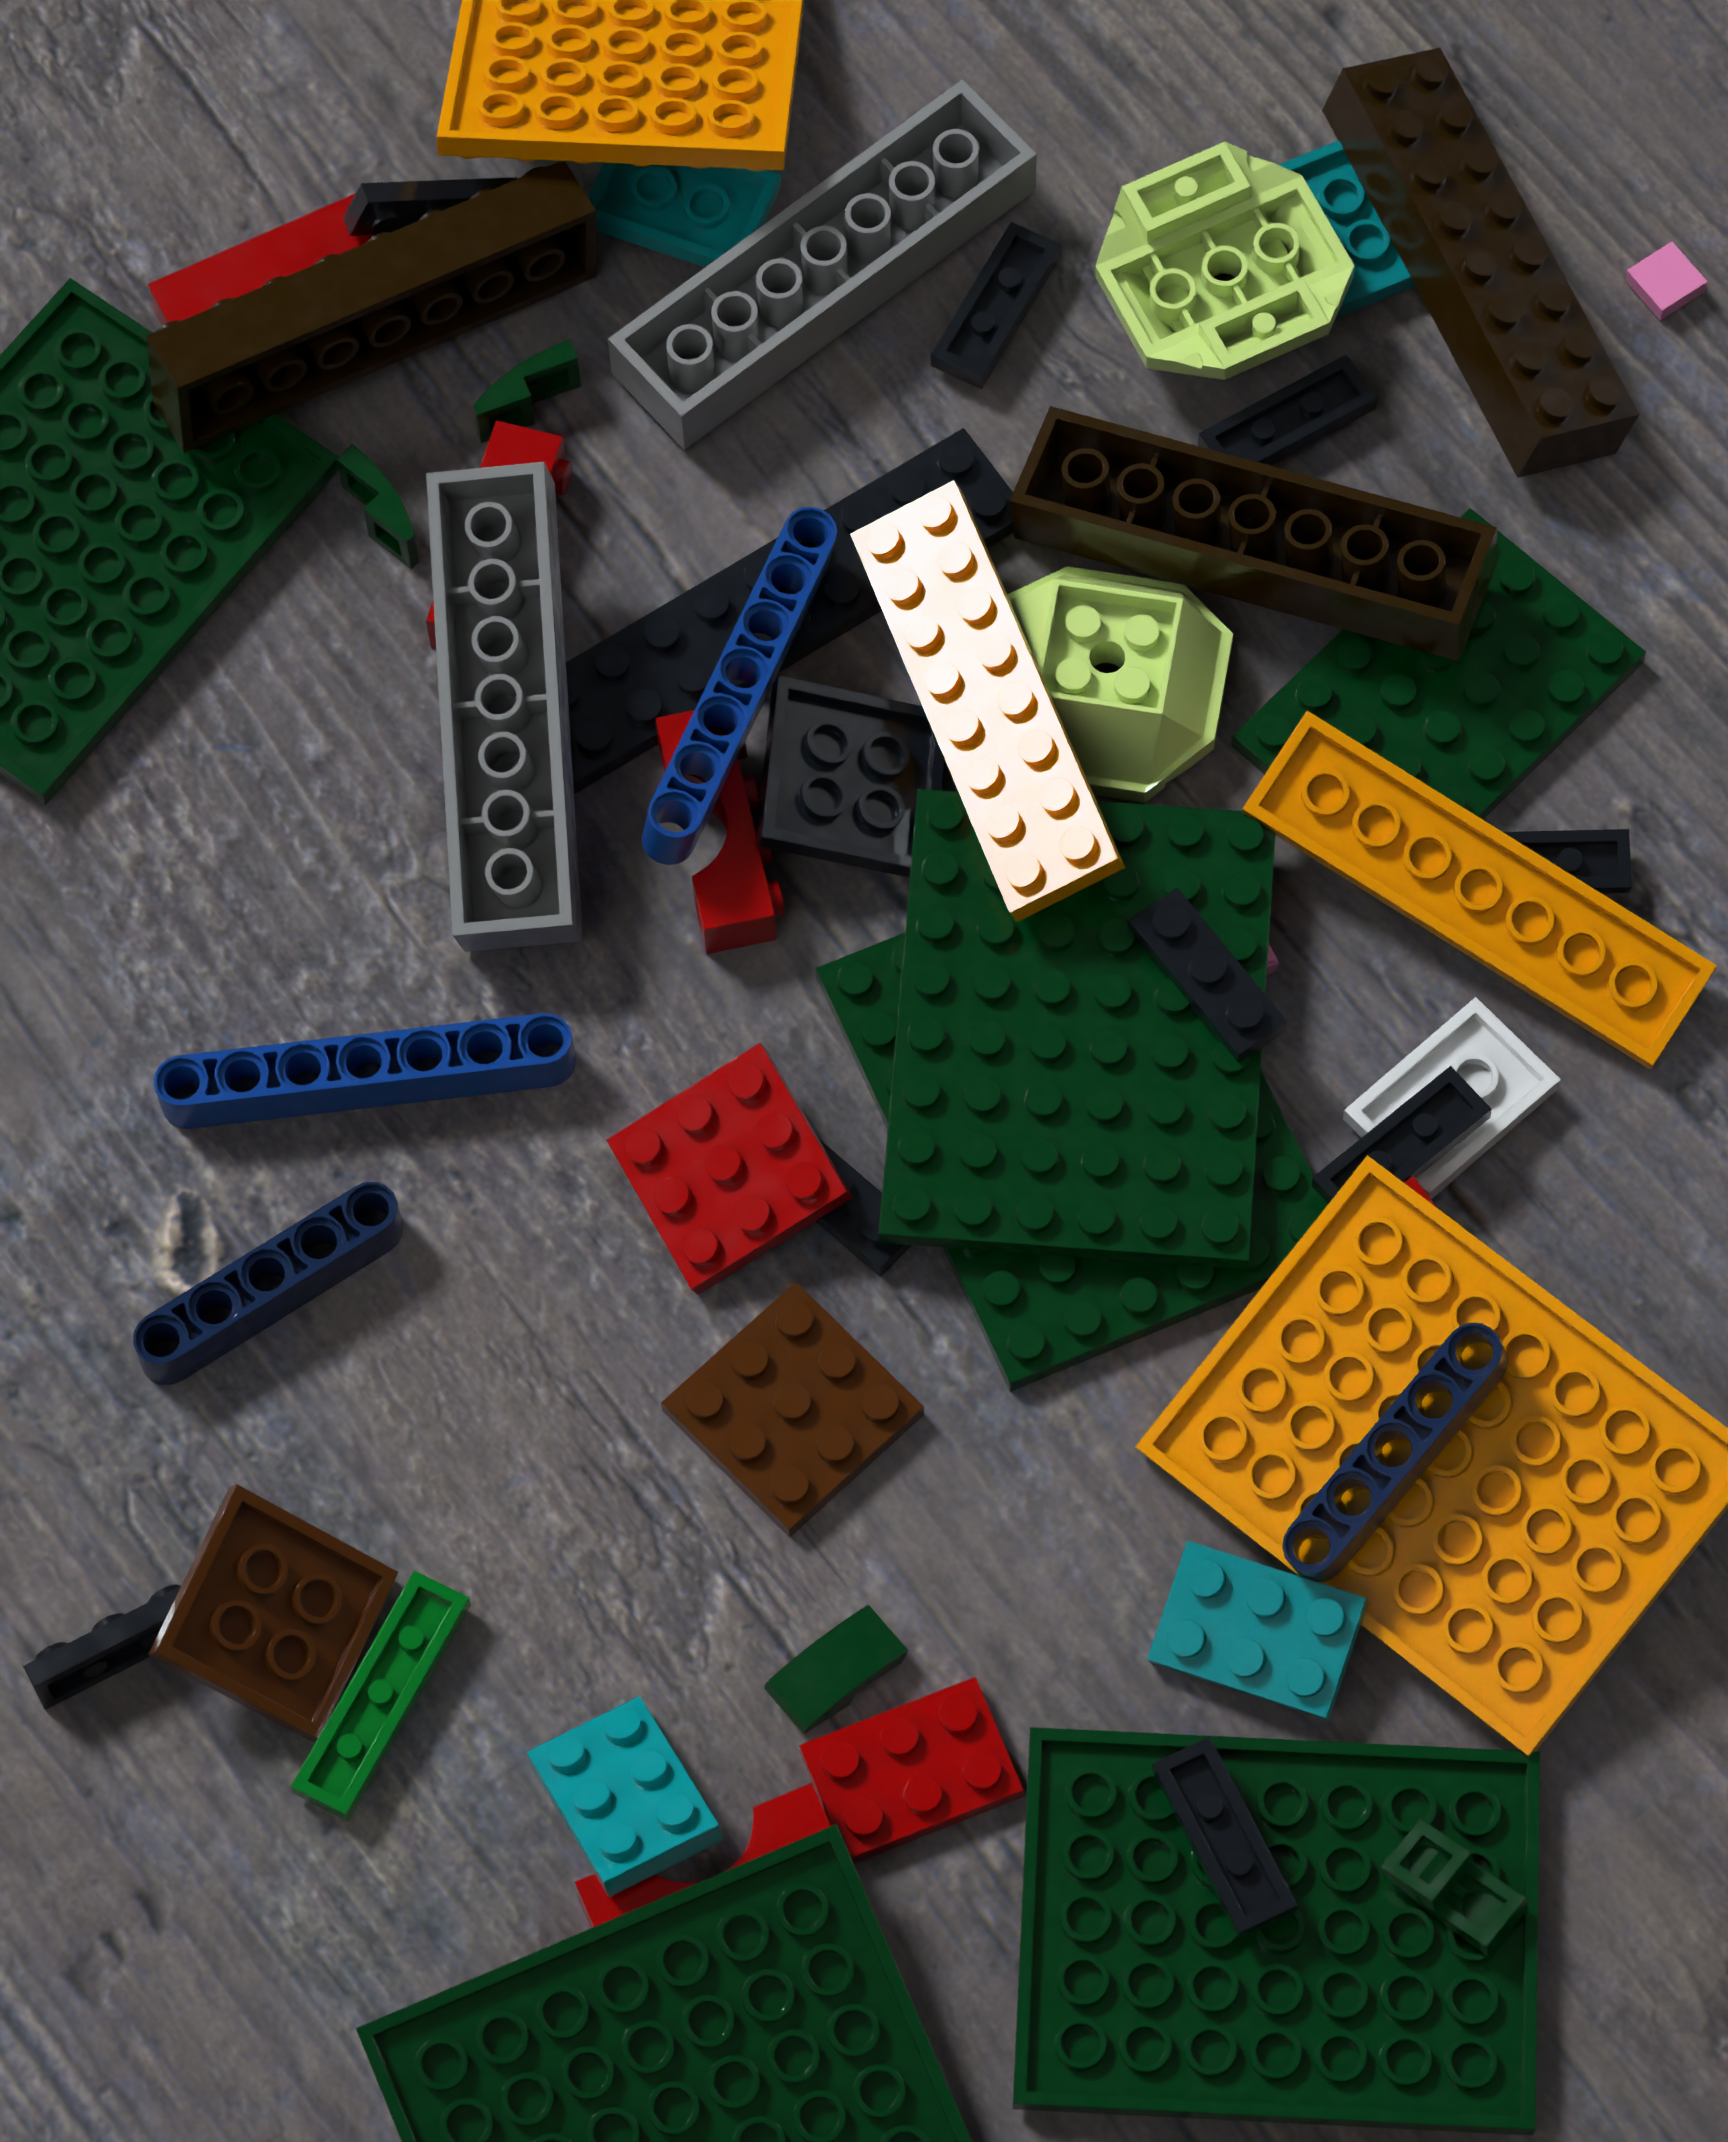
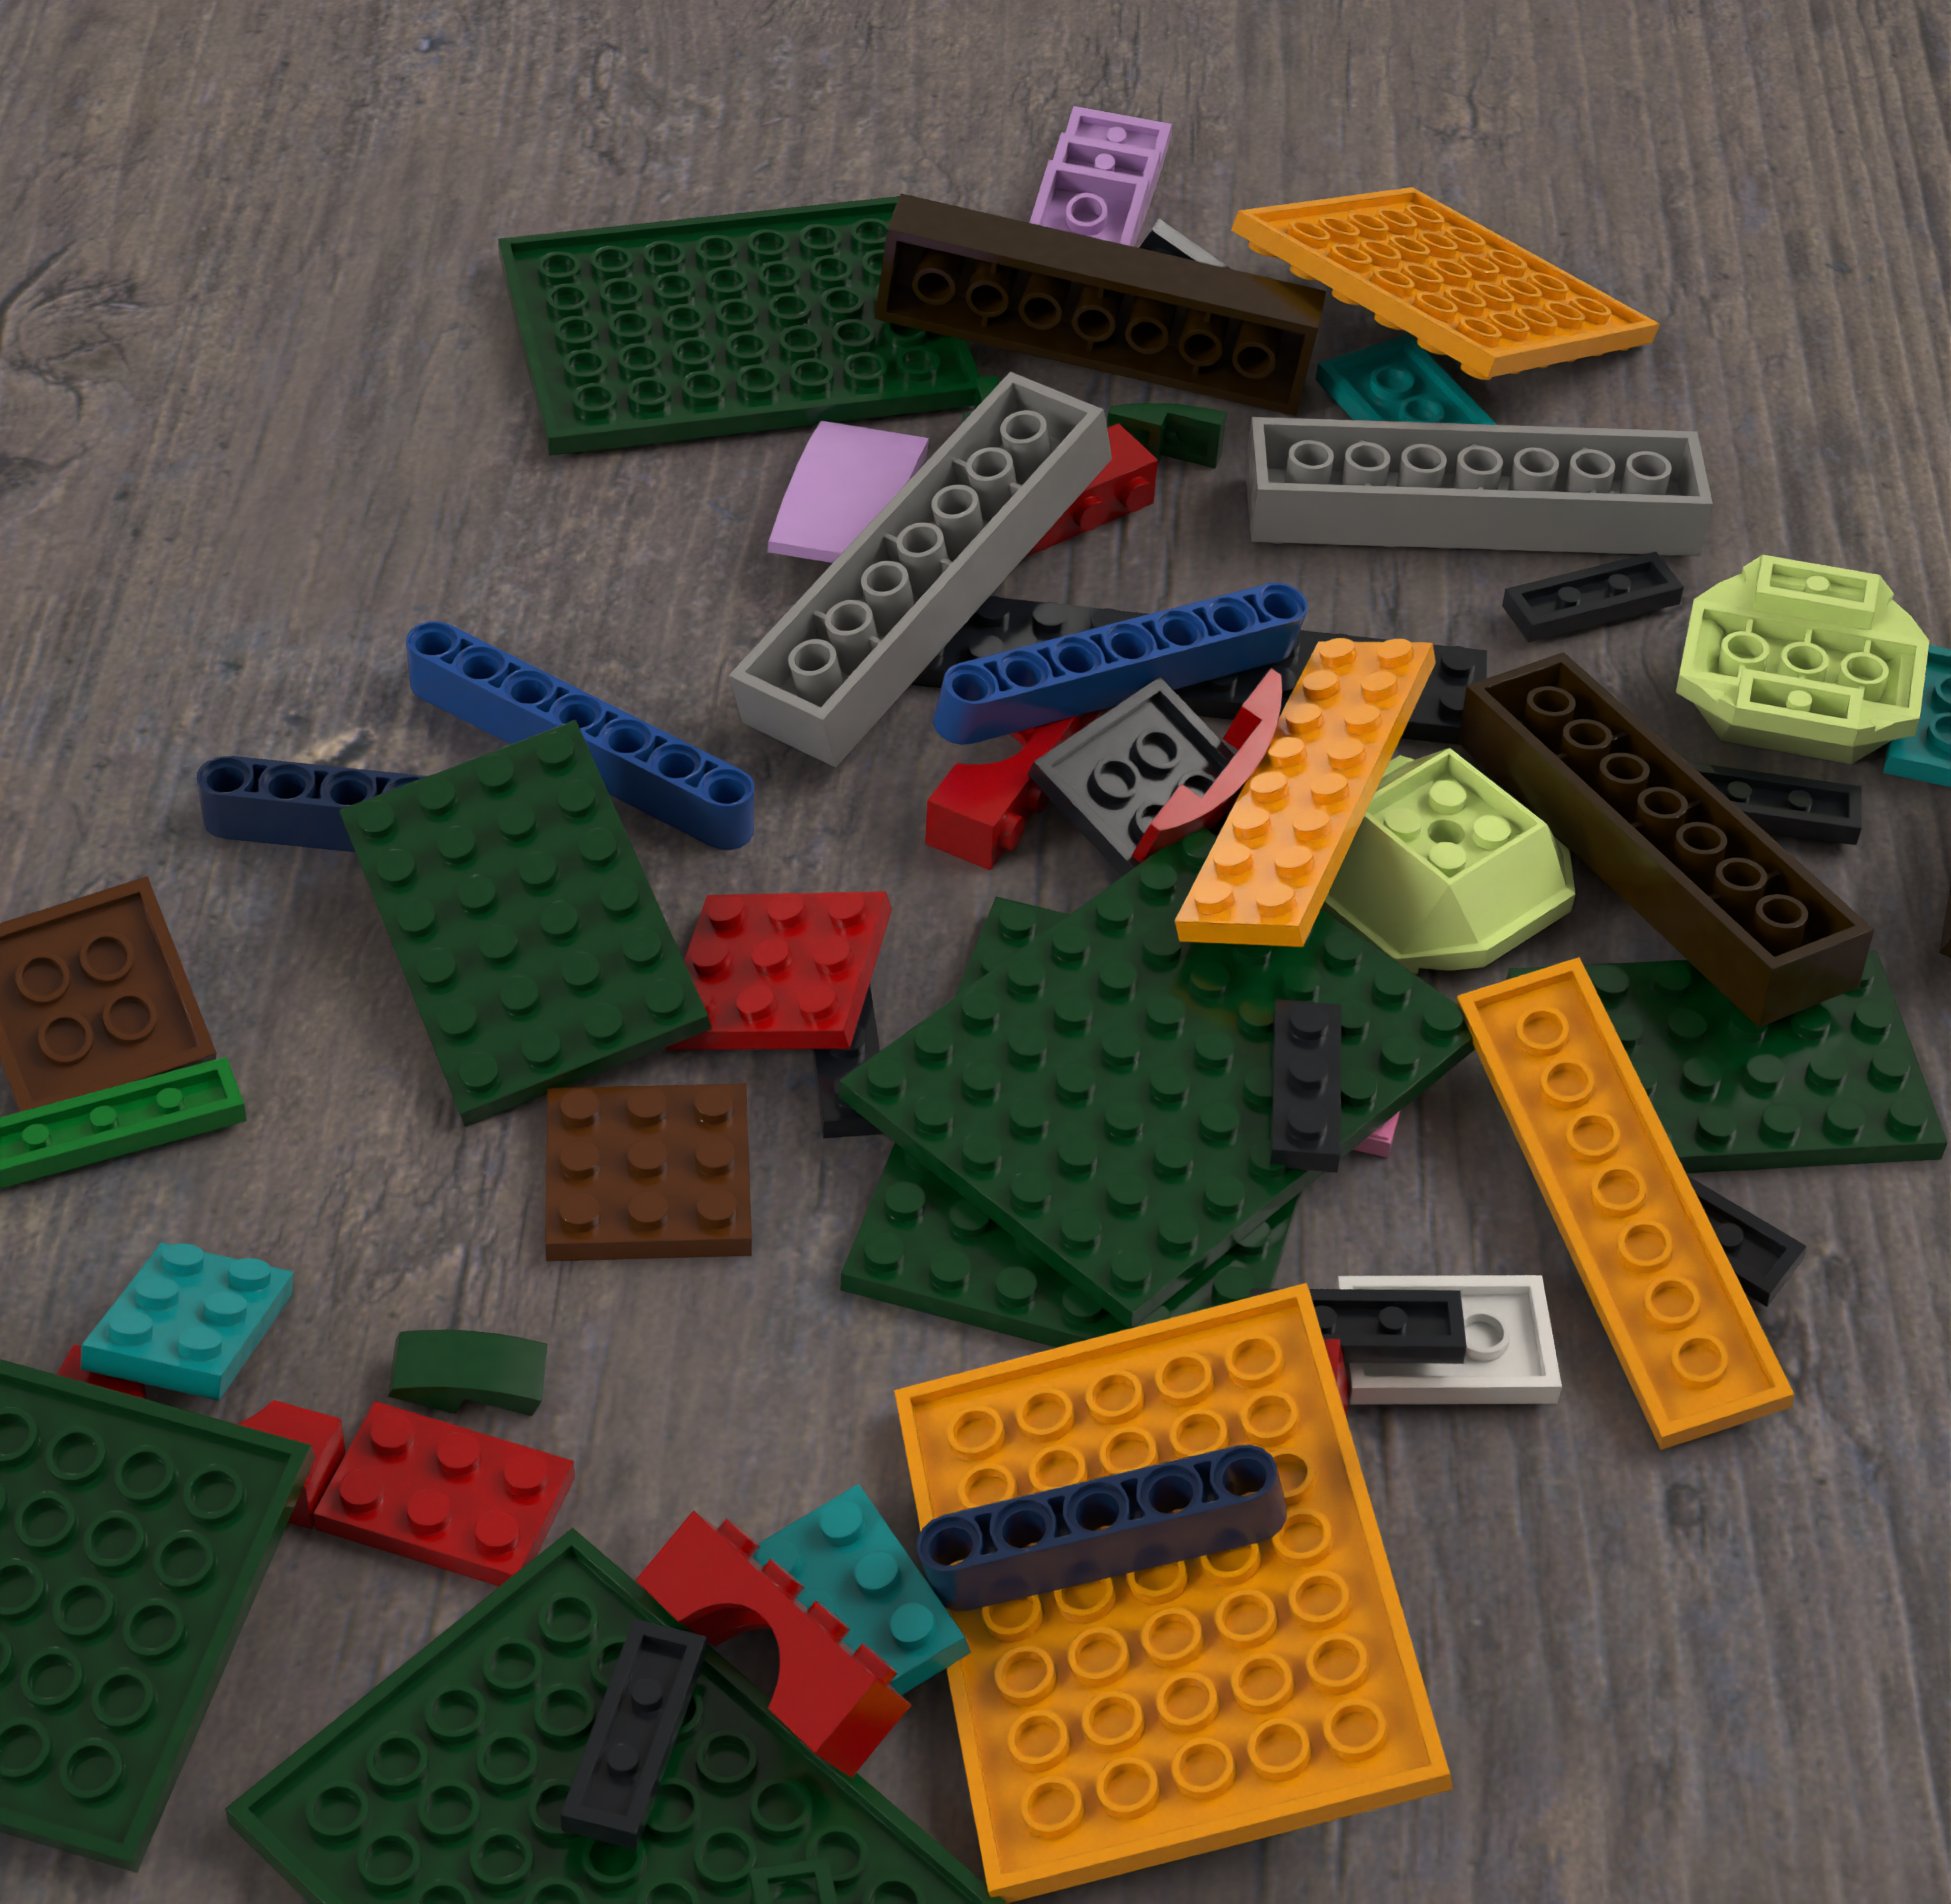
camera: 35 degrees right, 20 degrees down
none -> dark green plate [339,720,712,1127]
none -> red arch [635,1510,911,1778]
none -> lavender slope [768,421,929,563]
none -> lavender slope [1029,106,1172,247]
none -> slope [1131,668,1282,863]

